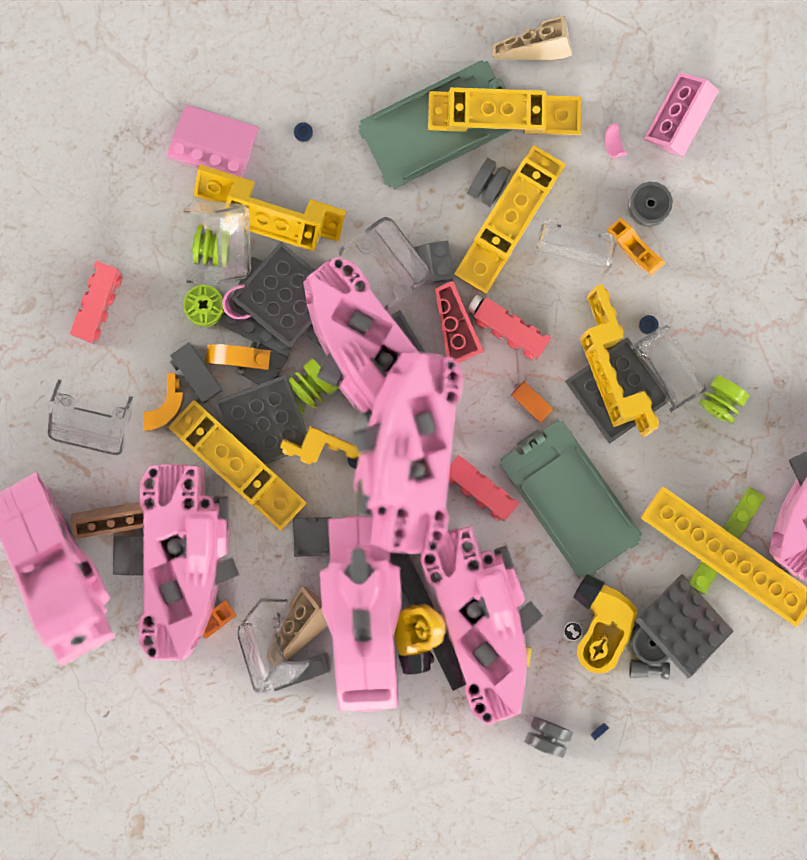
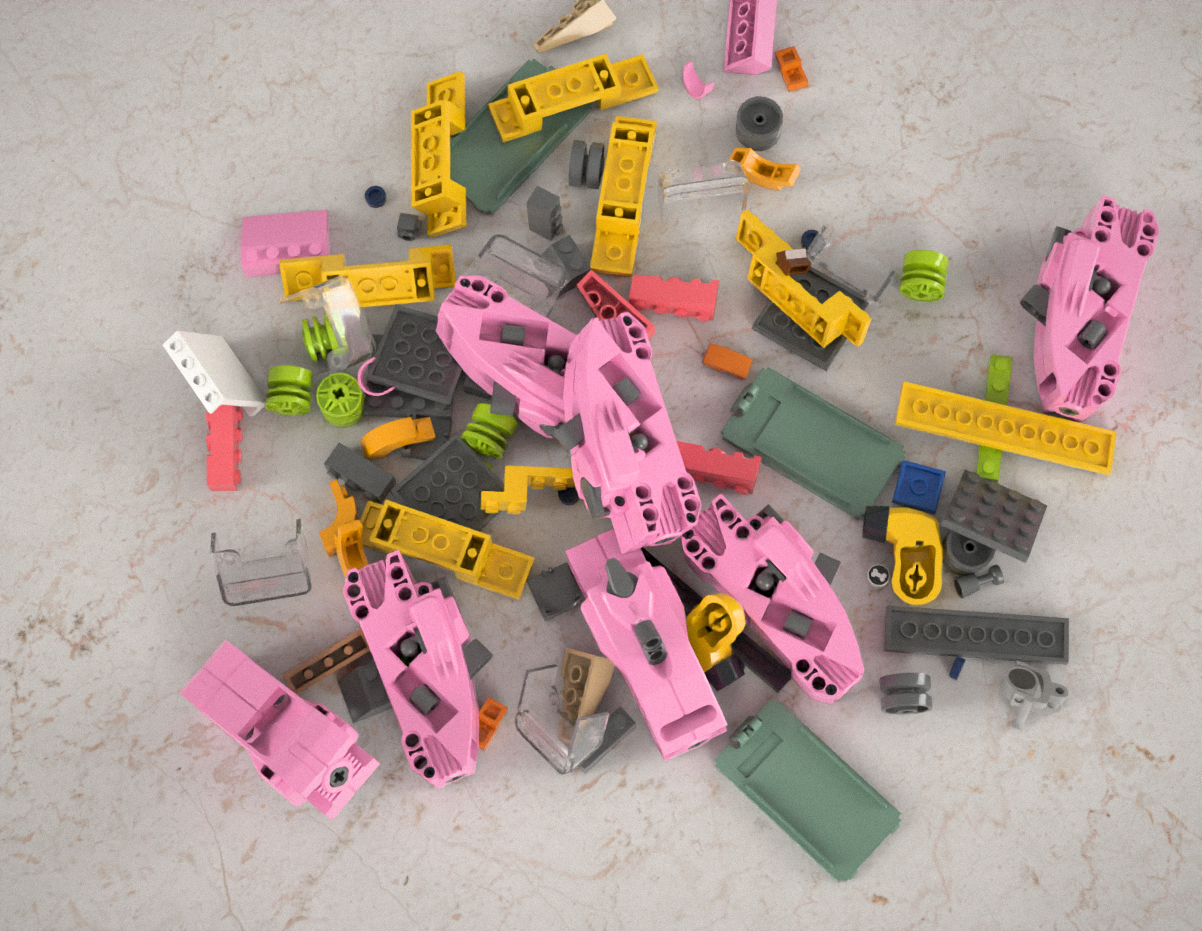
camera: 20 degrees left, 15 degrees down
white tile [468,295,484,315] -> none
none -> white panel [163,331,266,416]
none -> lime wheel [265,365,314,416]
none -> light orange arch [334,519,369,579]
none -> dark grey plate [397,213,422,241]
none -> yellow bracket [411,71,466,238]
none -> dark grey brick [526,186,563,241]
none -> sand green piece [714,699,902,883]
none -> orange slope [775,46,808,92]
none -> reddish brown piece [776,248,812,276]
none -> dark grey plate [885,605,1069,665]
none -> blue plate [892,460,946,514]
none -> light grey piece [1000,660,1069,729]

